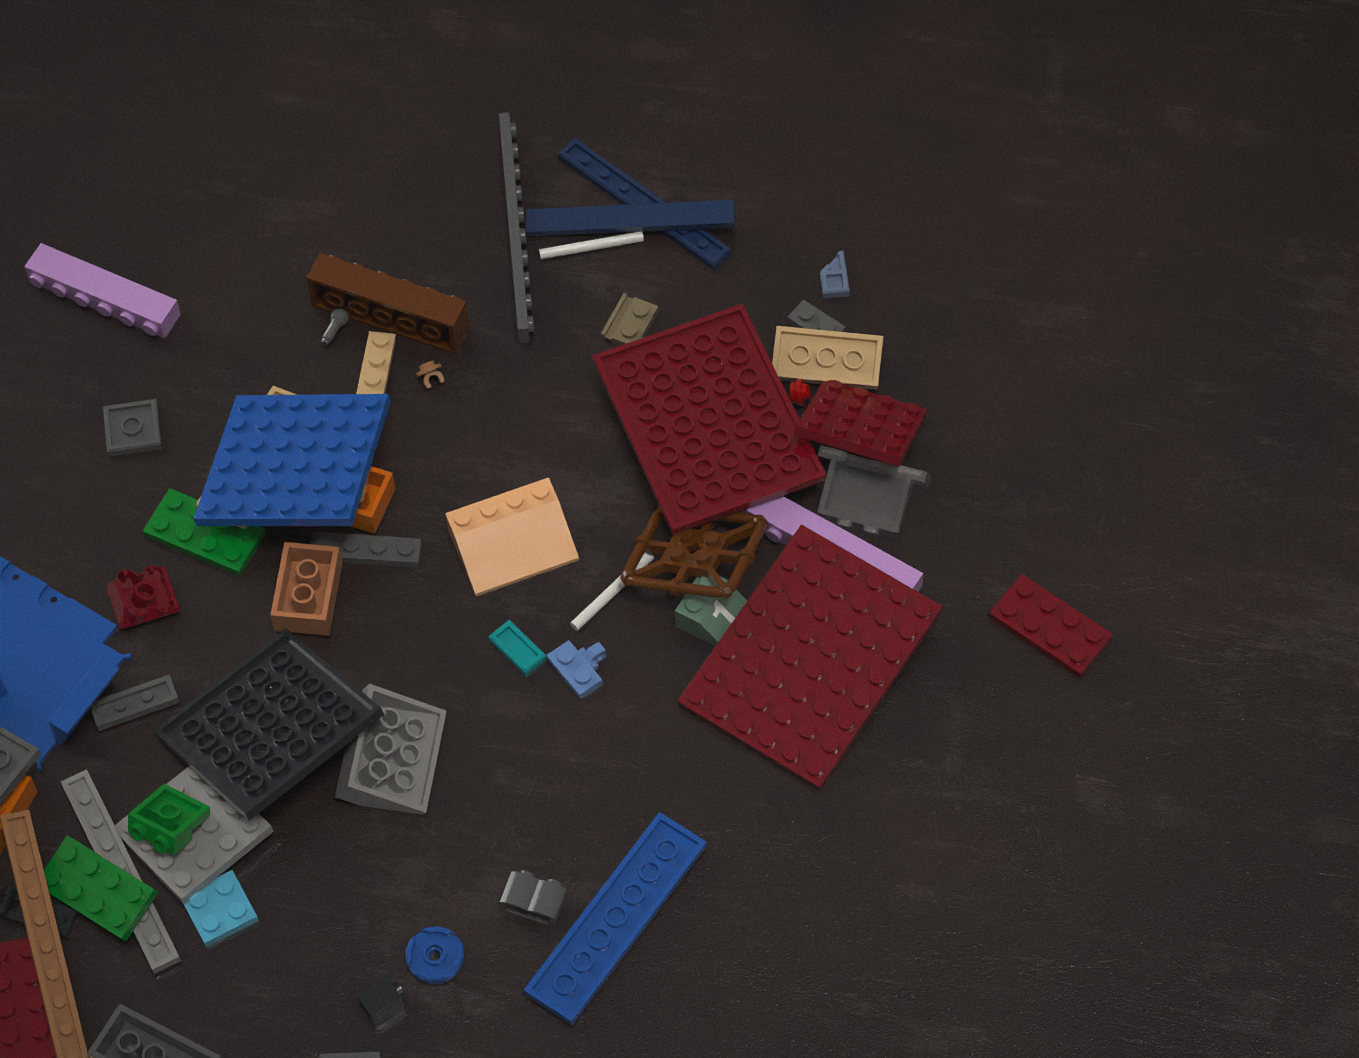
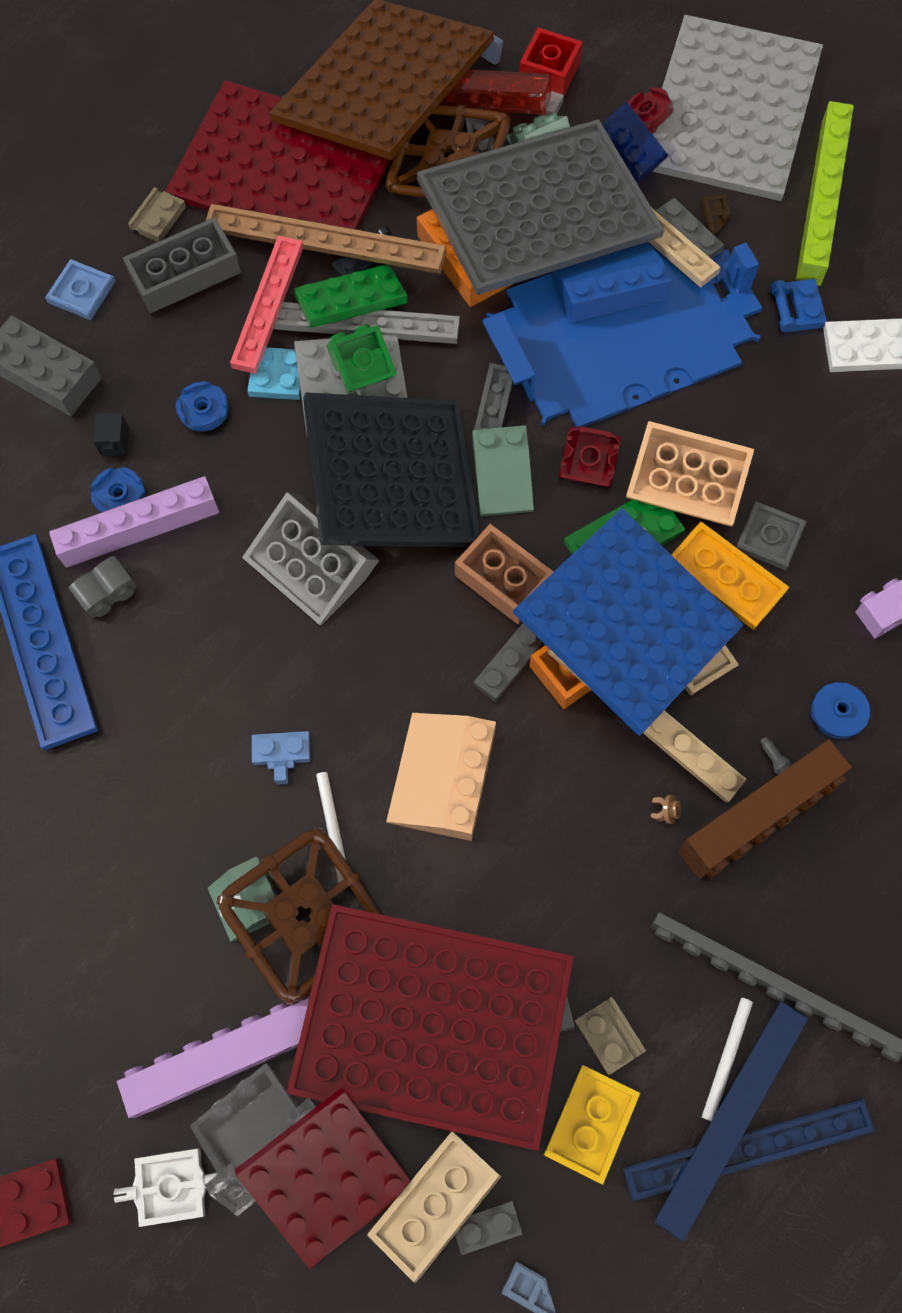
camera: 125 degrees right, 10 degrees up
teal tile [488,620,547,677] -> none
dark red plate [677,524,943,790] -> none
red plate [790,379,810,406] -> none
none -> lavender brick [49,476,219,568]
none -> white plate [114,1149,225,1227]
none -> blue plate [176,381,229,432]
none -> coral plate [230,236,303,374]
none -> sand green slope [472,425,534,517]
none -> yellow plate [544,1065,640,1185]
none -> light nougat slope [626,421,754,527]
none -> light orange plate [672,522,789,630]
none -> blue plate [811,682,870,739]

